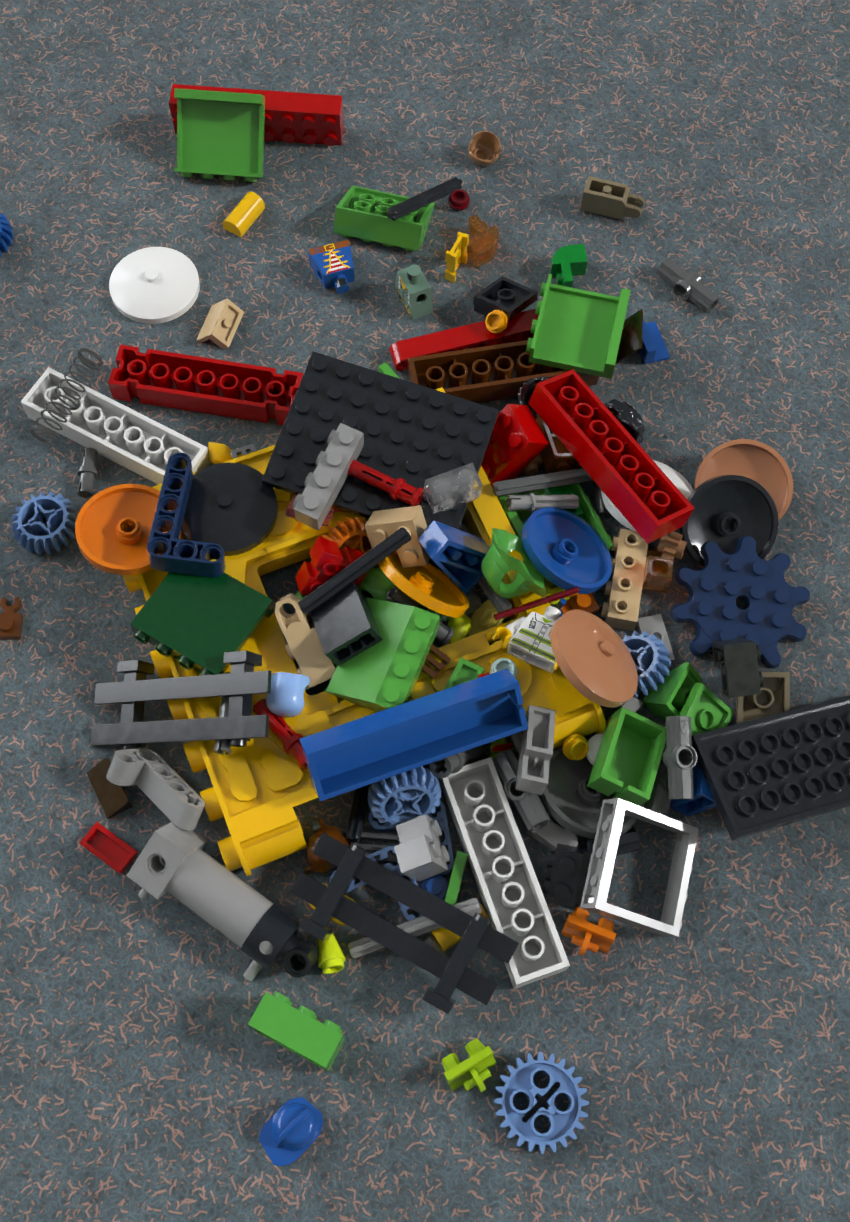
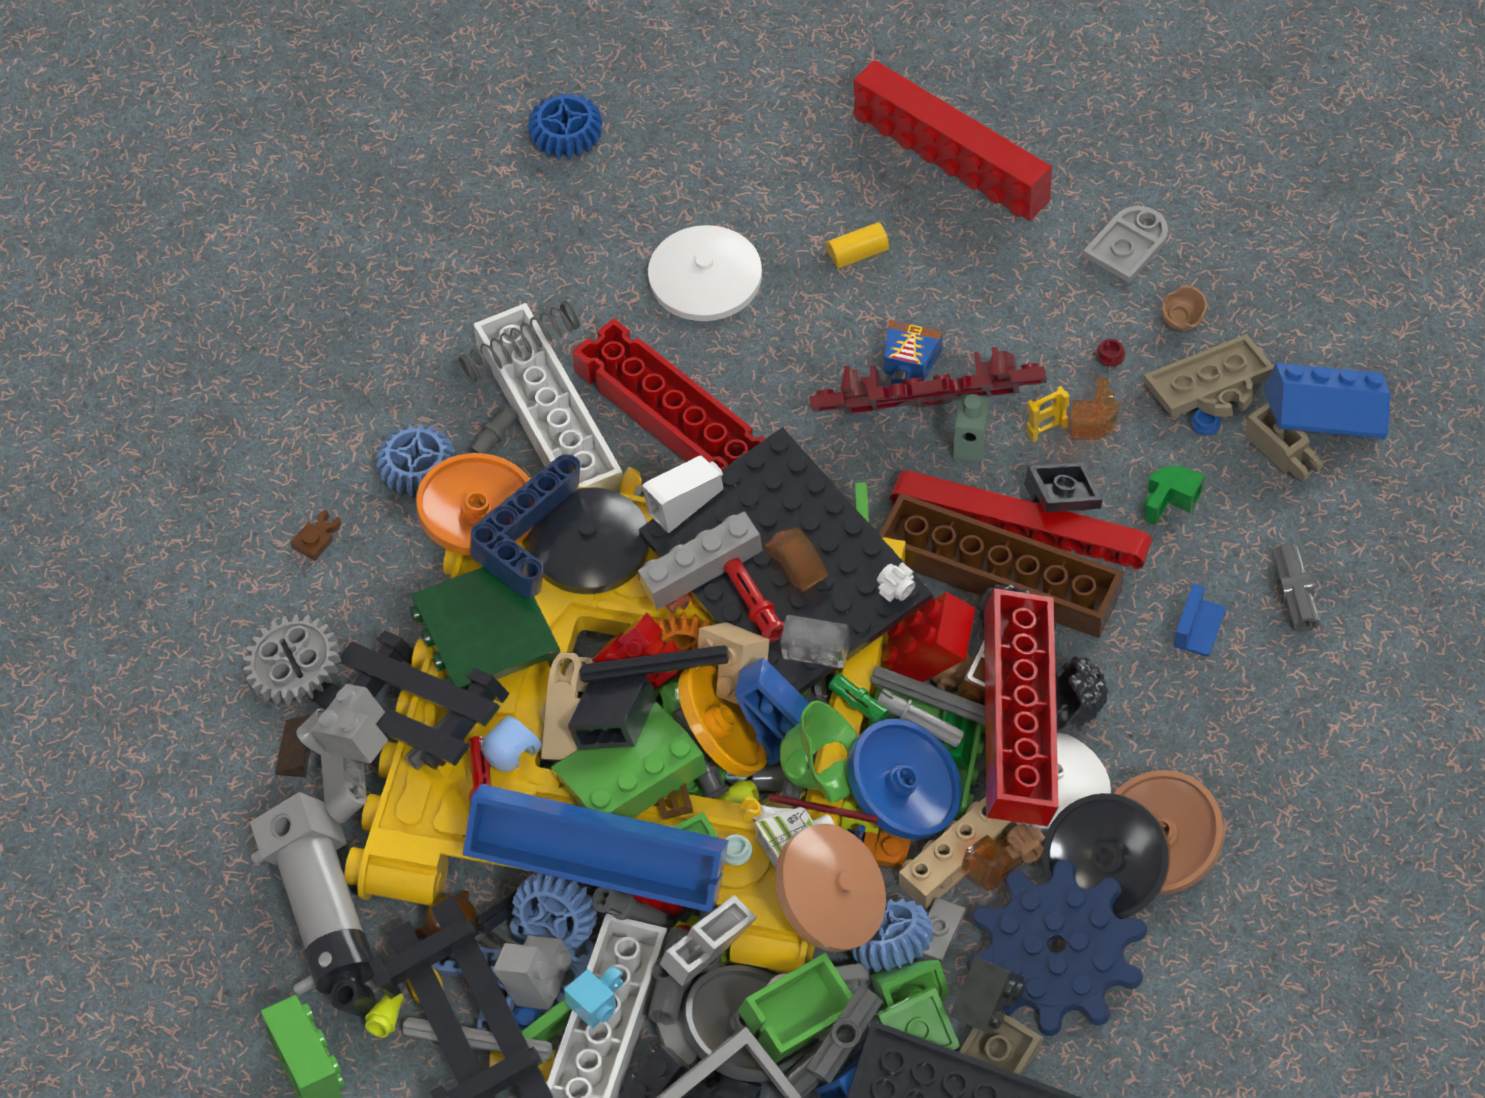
camera: 40 degrees right, 10 degrees down
red tile [79,822,139,874] -> none
bright green panel [174,88,265,182] -> none
tan panel [197,298,244,349] -> none
bright green slope [334,185,435,251] -> none
black axle [387,177,463,221] -> none
light orange plate [485,310,508,334] -> none
bright green panel [526,274,631,379] -> none
yellow plate [563,734,589,760] -> none
dark brown hinge [615,309,643,365] -> none
none -> light grey gear [243,614,341,705]
none -> light grey brick [311,684,388,763]
none -> medium azure brick [564,965,624,1029]
none -> white slope [642,455,724,533]
none -> clear orange brick [764,527,828,591]
none -> dark red piece [809,347,1047,414]
none -> green pin [828,673,889,724]
none -> white gear [877,563,916,602]
none -> light grey tile [1083,206,1168,283]
none -> dark tan plate [1144,334,1274,417]
none -> blue plate [1191,409,1221,436]
none -> blue slope [1264,363,1390,439]

